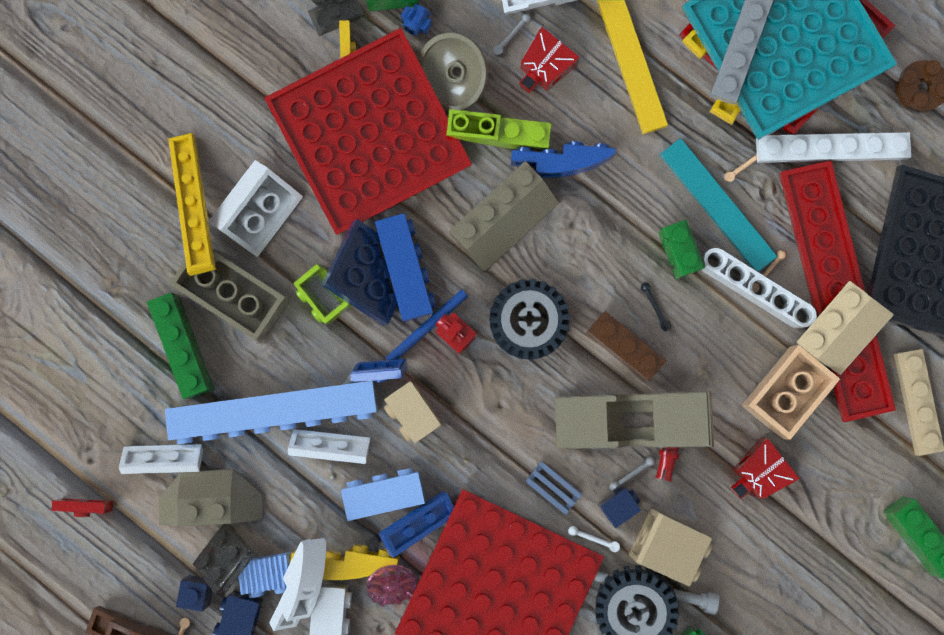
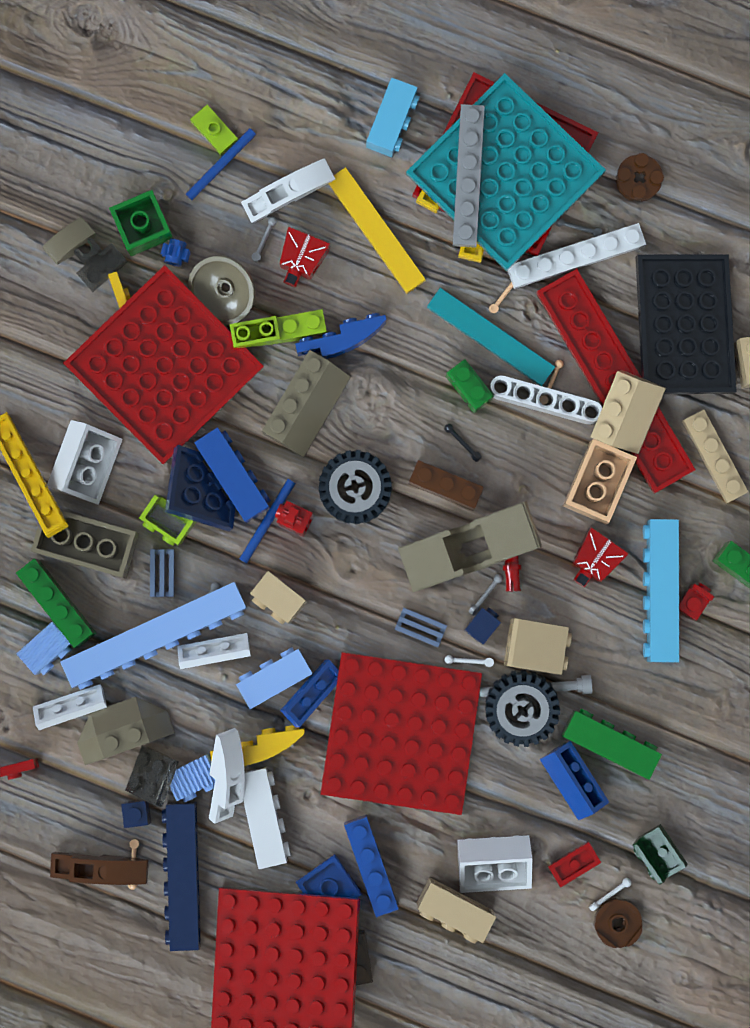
camera: 25 degrees left, 0 degrees up
blue plate [350,359,408,383] -> none
clear pink wheel [366,565,416,607] -> none
none -> light blue brick [16,622,72,675]
none -> sand blue tile [150,549,175,597]
none -> medium azure brick [643,519,679,662]
none -> red bracket [679,583,714,621]

